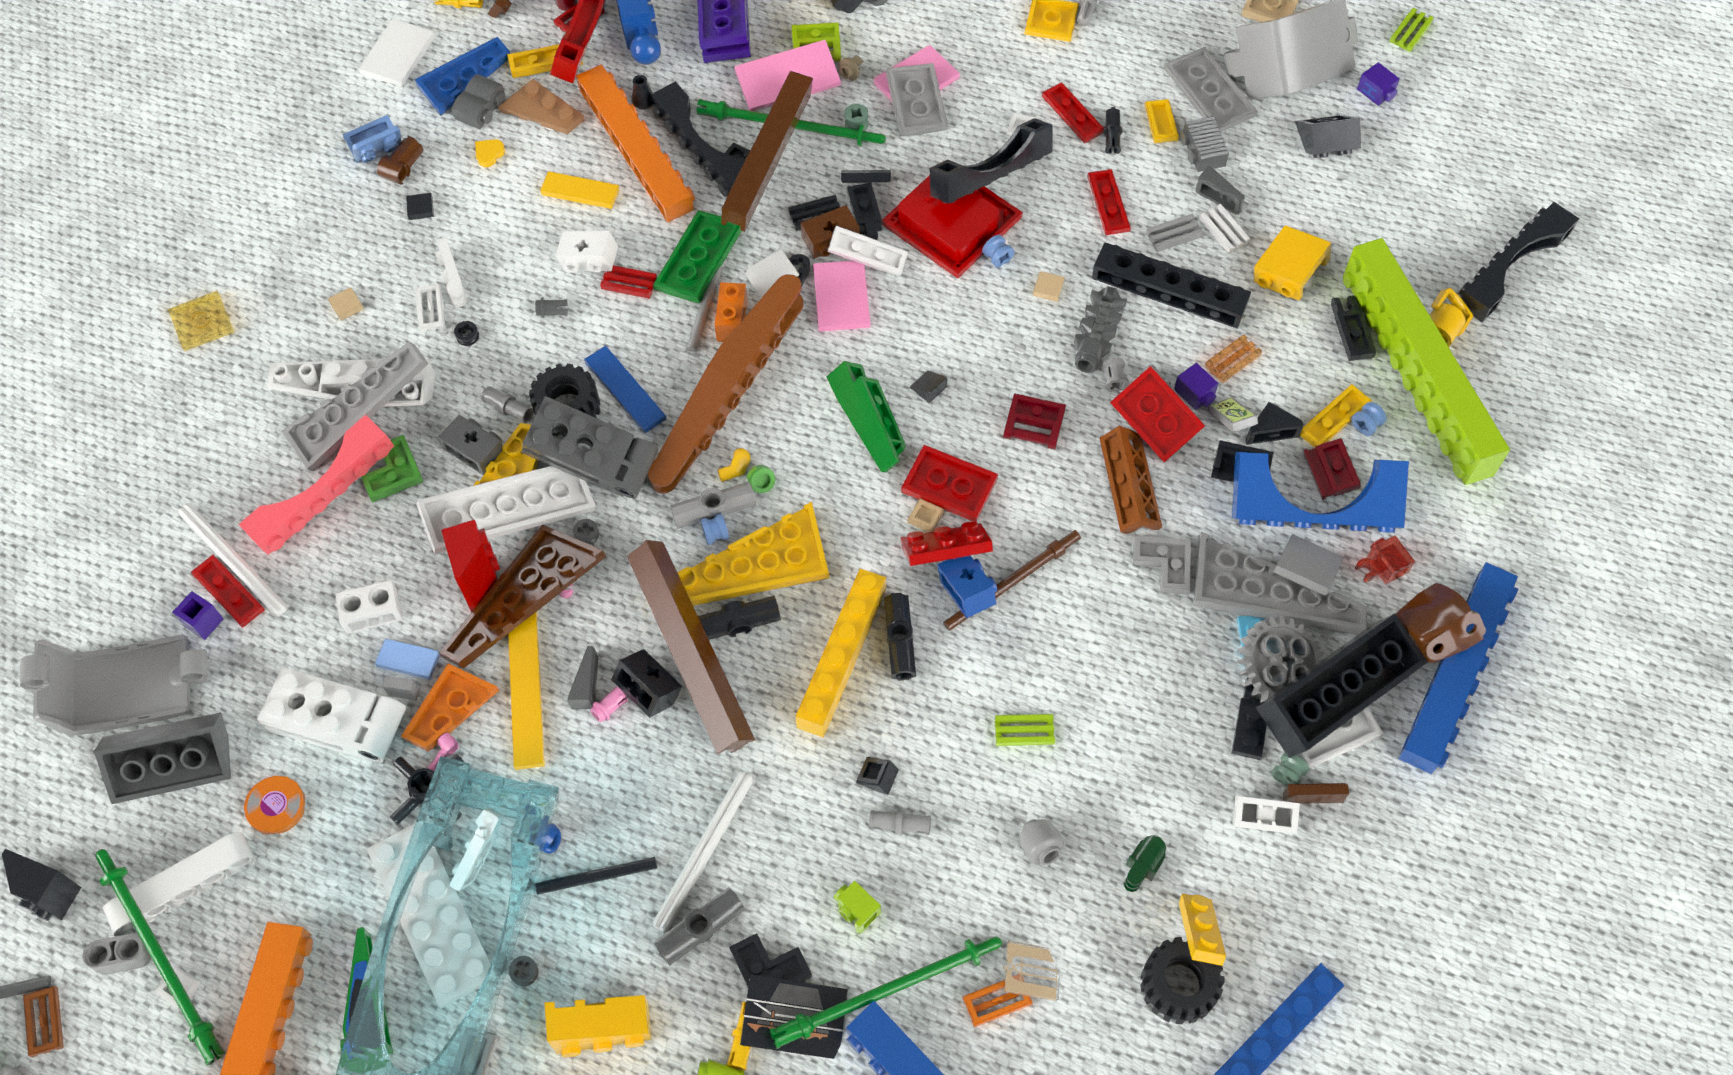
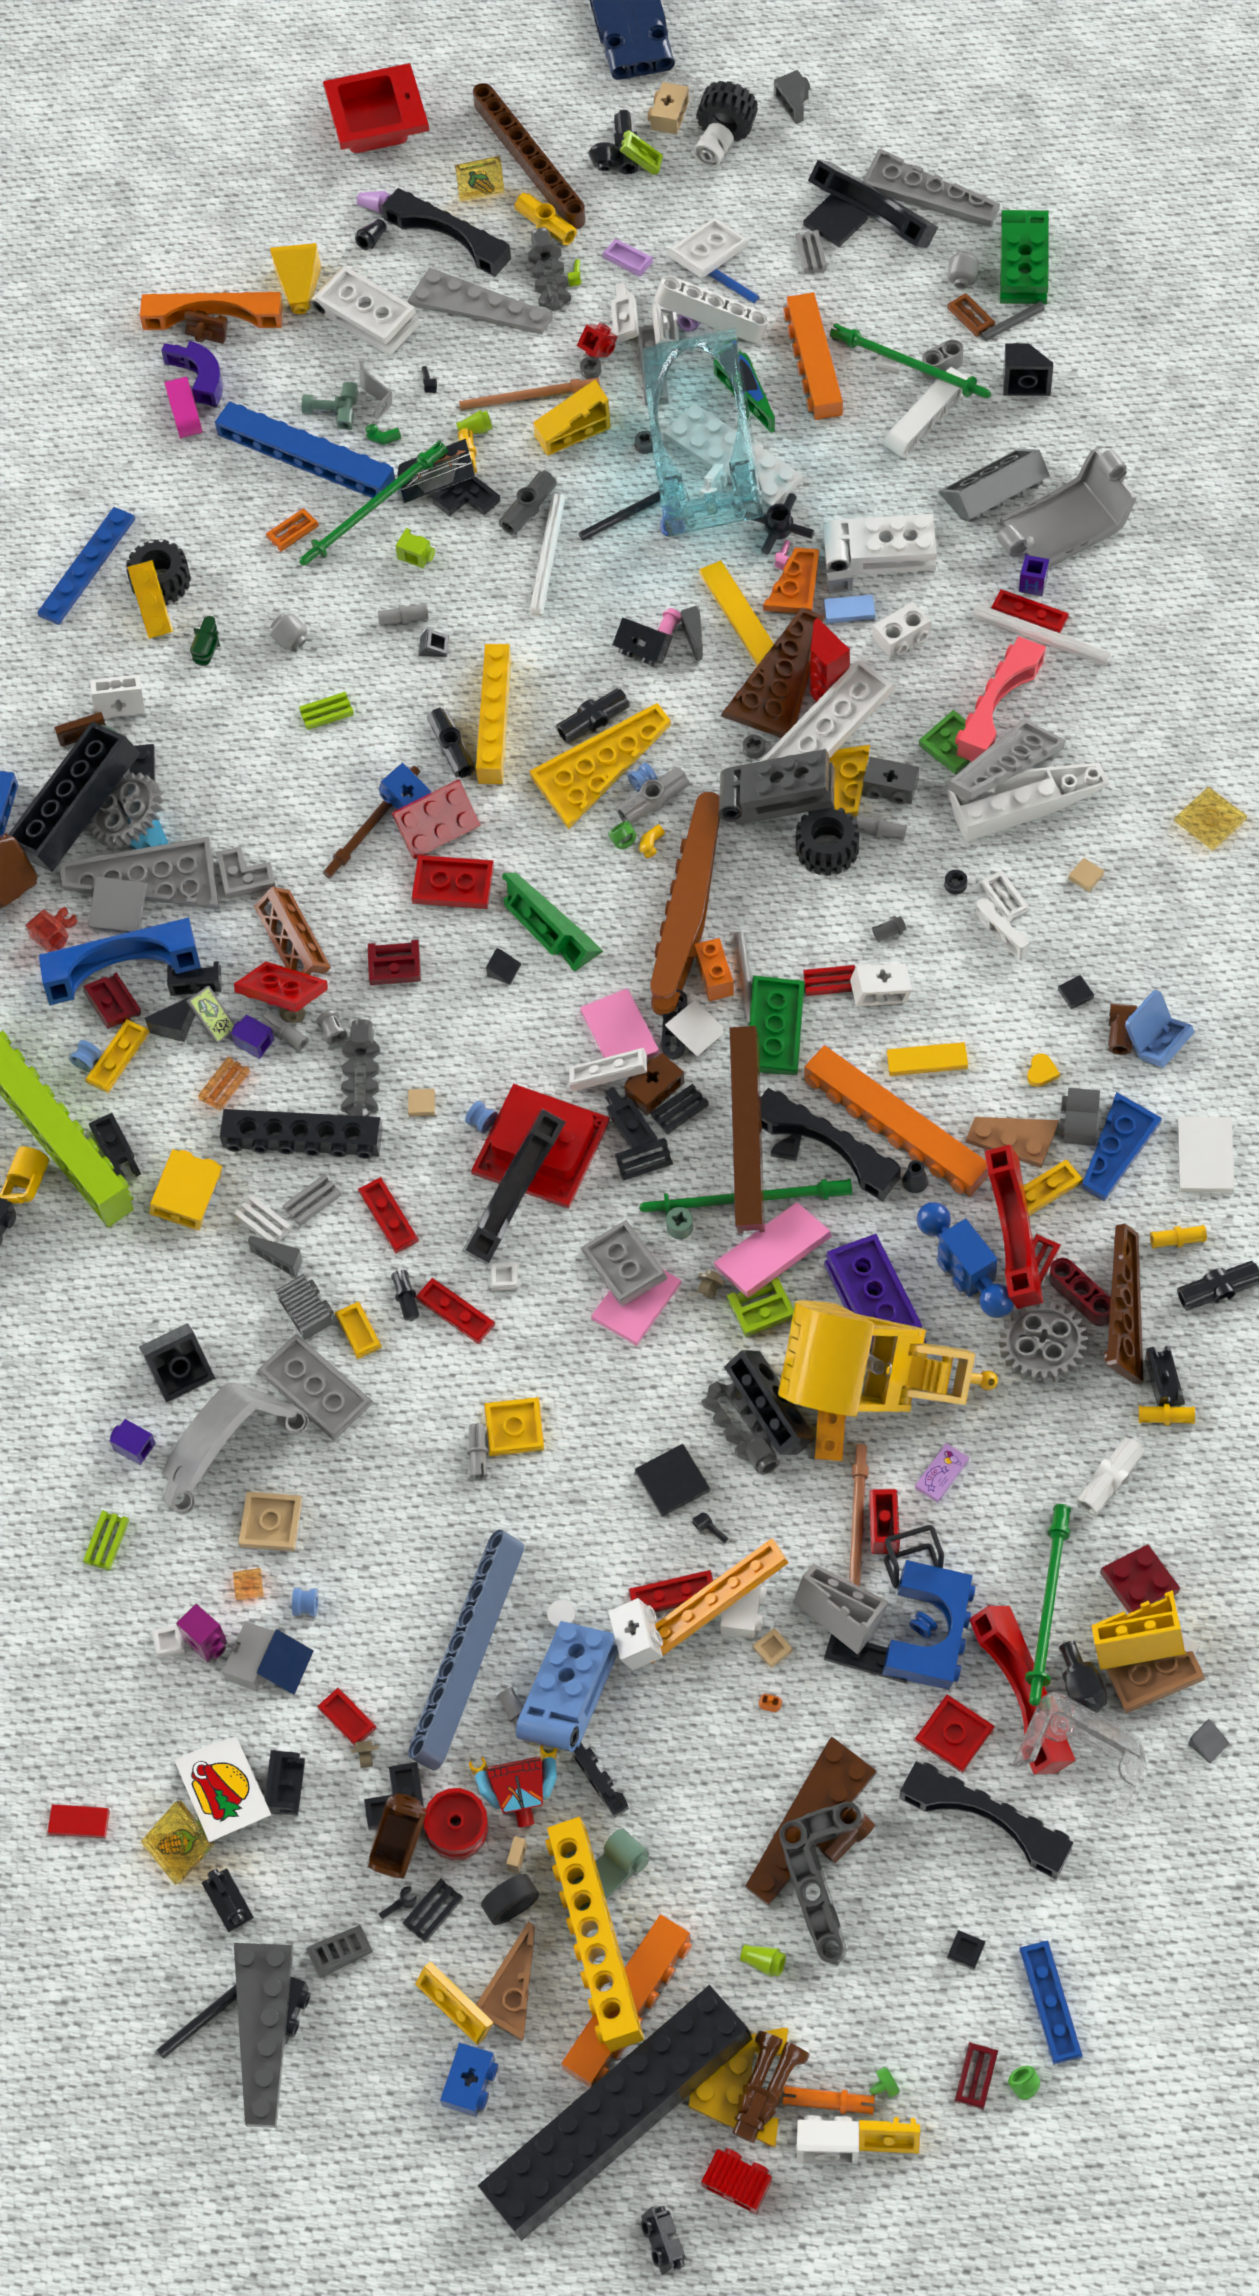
camera: 165 degrees right, 0 degrees up
orange tile [244,776,305,835] -> none
blue tile [584,345,667,433] -> none
tile [627,540,755,754] -> none
tan tile [907,498,944,532] -> none
clear piece [1003,940,1063,1001] -> none

